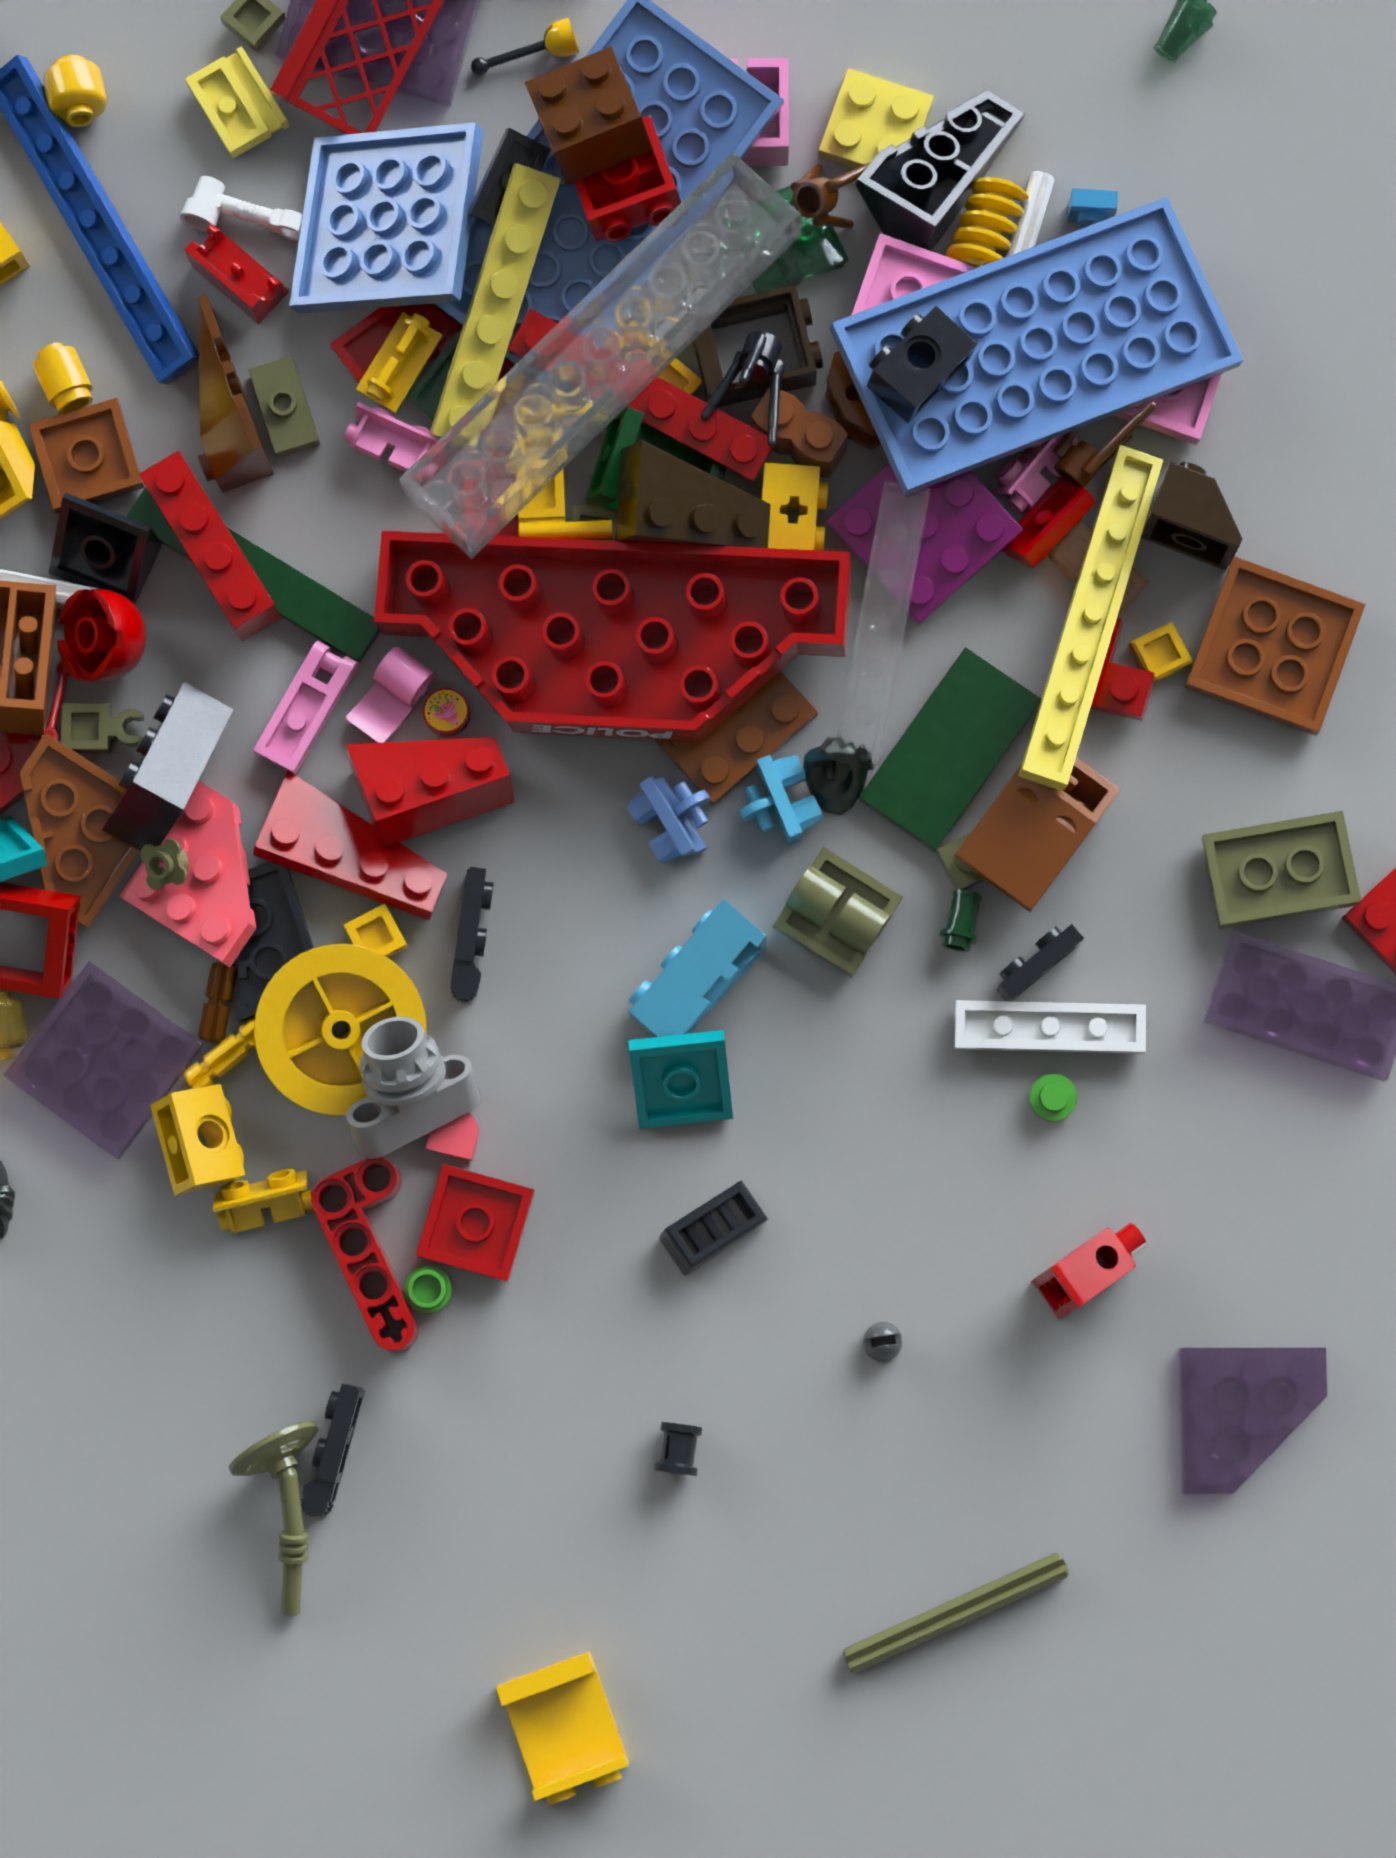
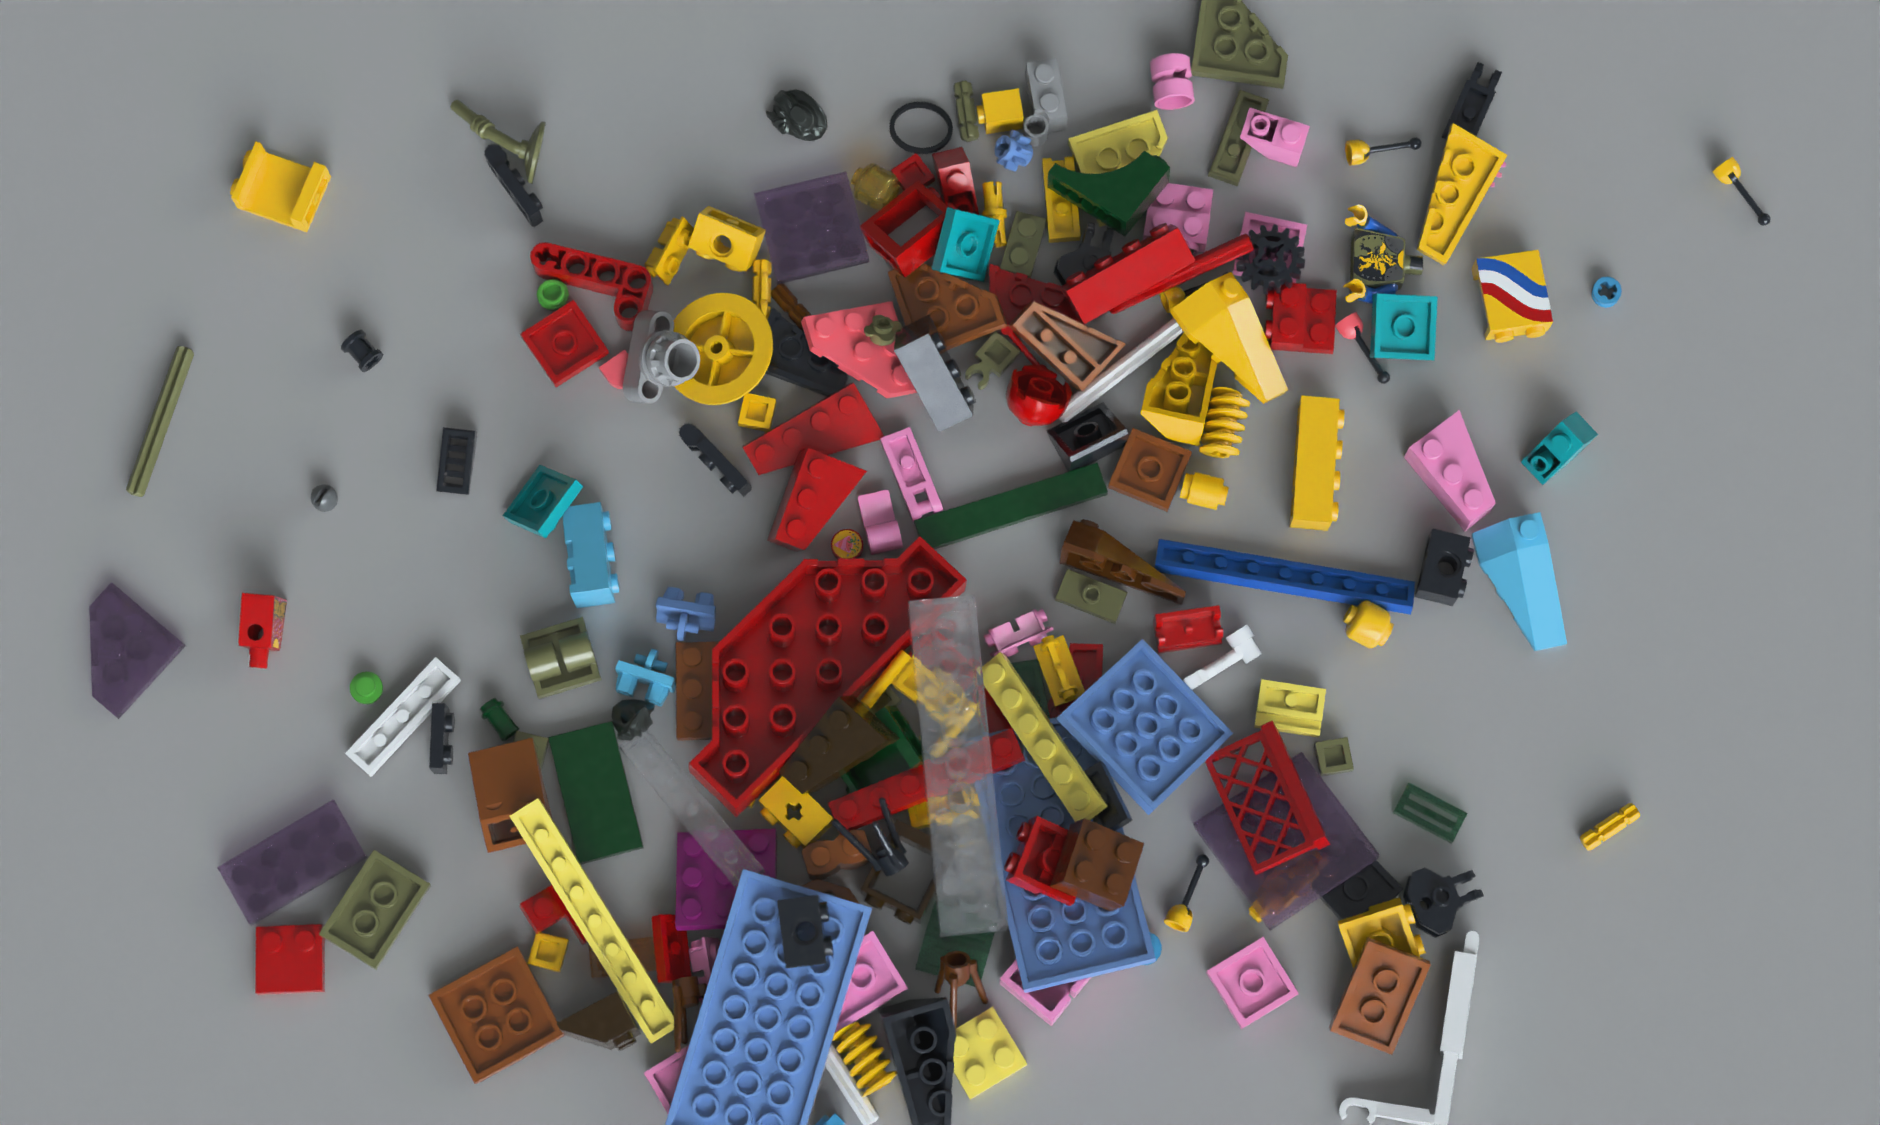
camera: 125 degrees right, 5 degrees down
red brick [139,450,281,642] -> none

